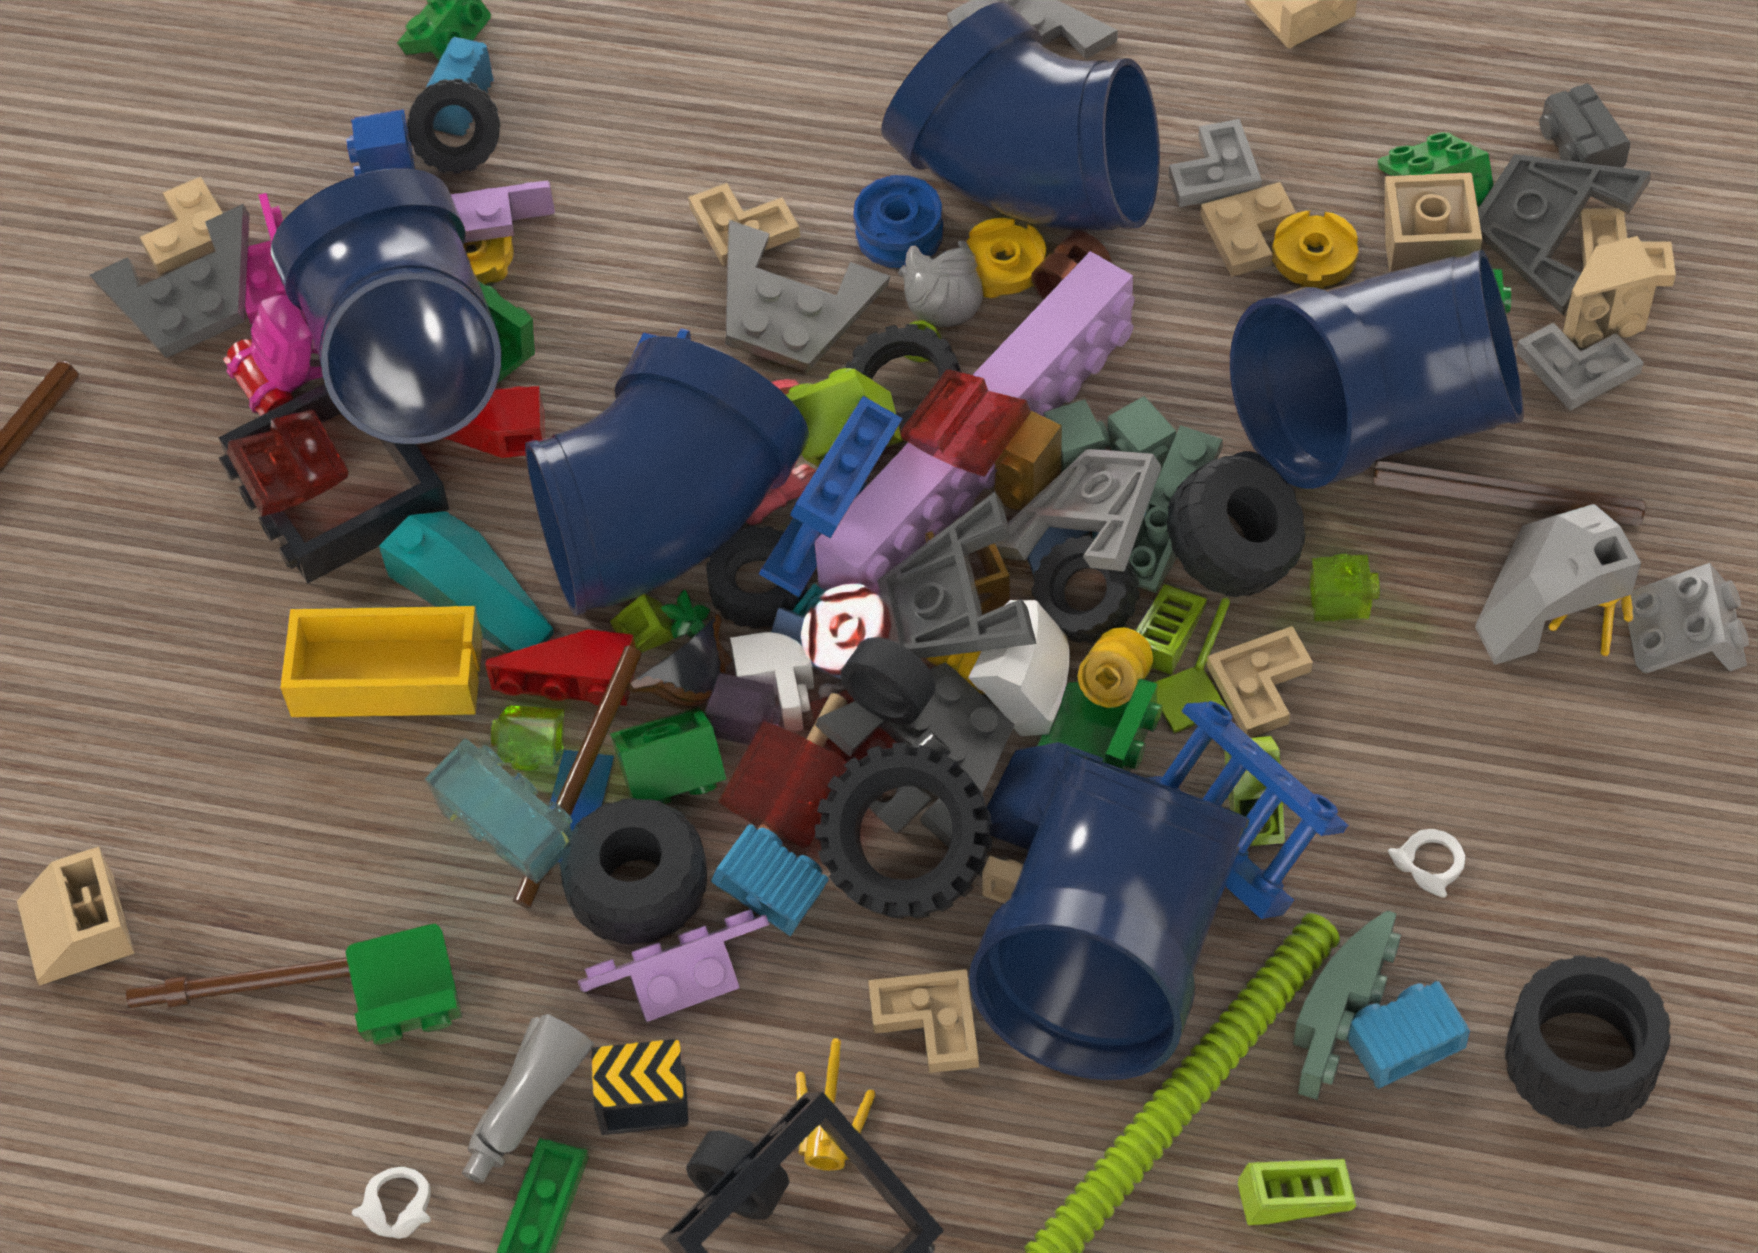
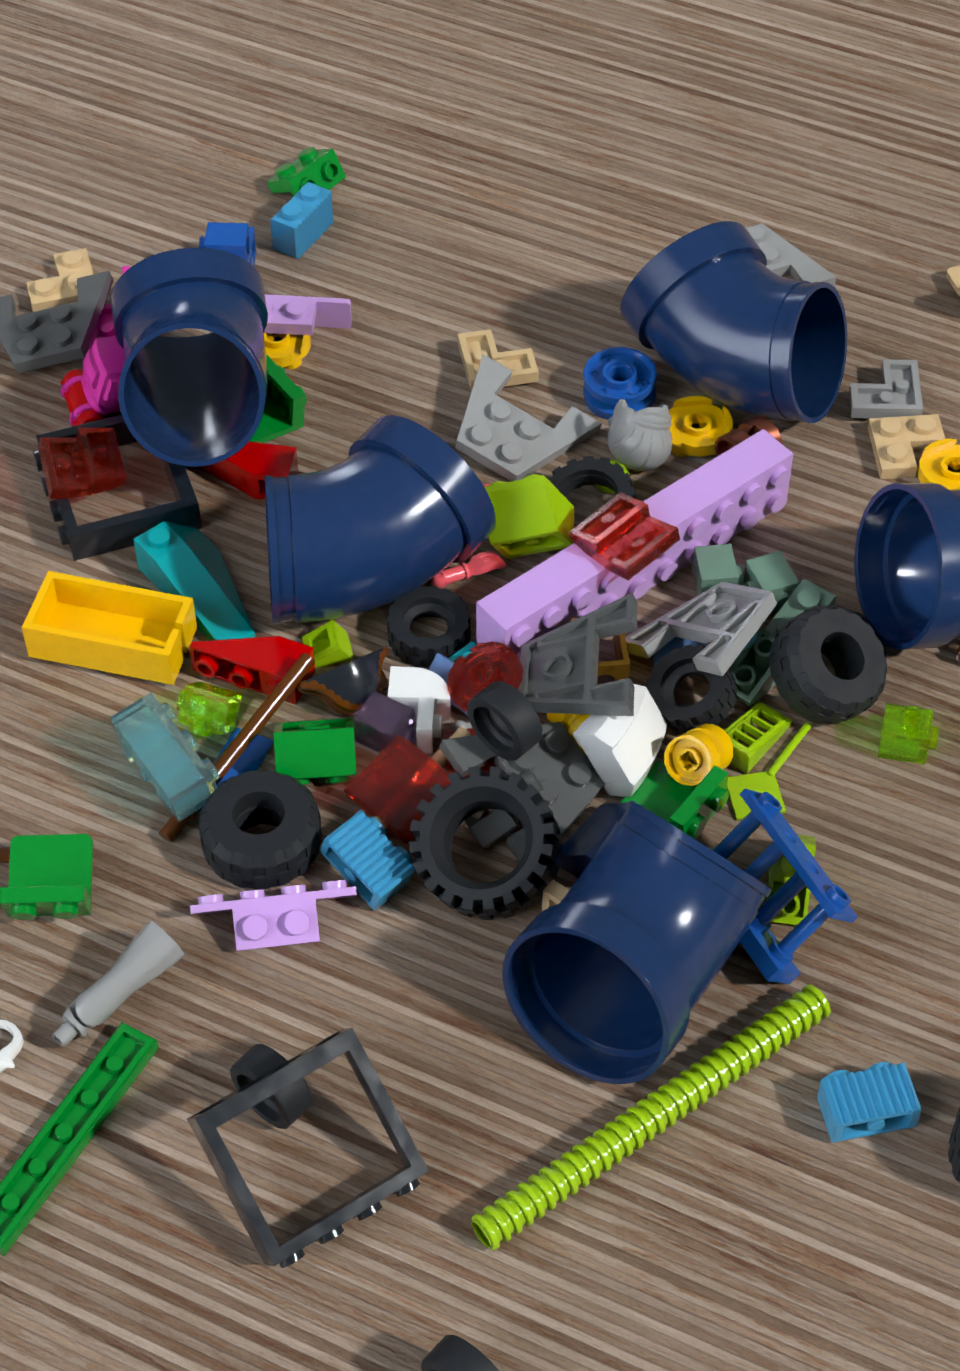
camera: 10 degrees right, 5 degrees down
black tyre [407,78,500,174] -> none
piece [591,1039,689,1135] -> none
green plant [661,589,710,639] -> none
blue fence [759,396,903,597] -> none
yellow plant [796,1038,876,1171] -> none
tan plate [868,969,979,1073] -> none
pearl gold piece [994,407,1062,510] -> none
tan plate [1207,626,1313,738] -> none
lime slope [1238,1159,1356,1225] -> none
sand green slope [1293,911,1402,1100] -> none
white piece [1388,829,1465,898] -> none

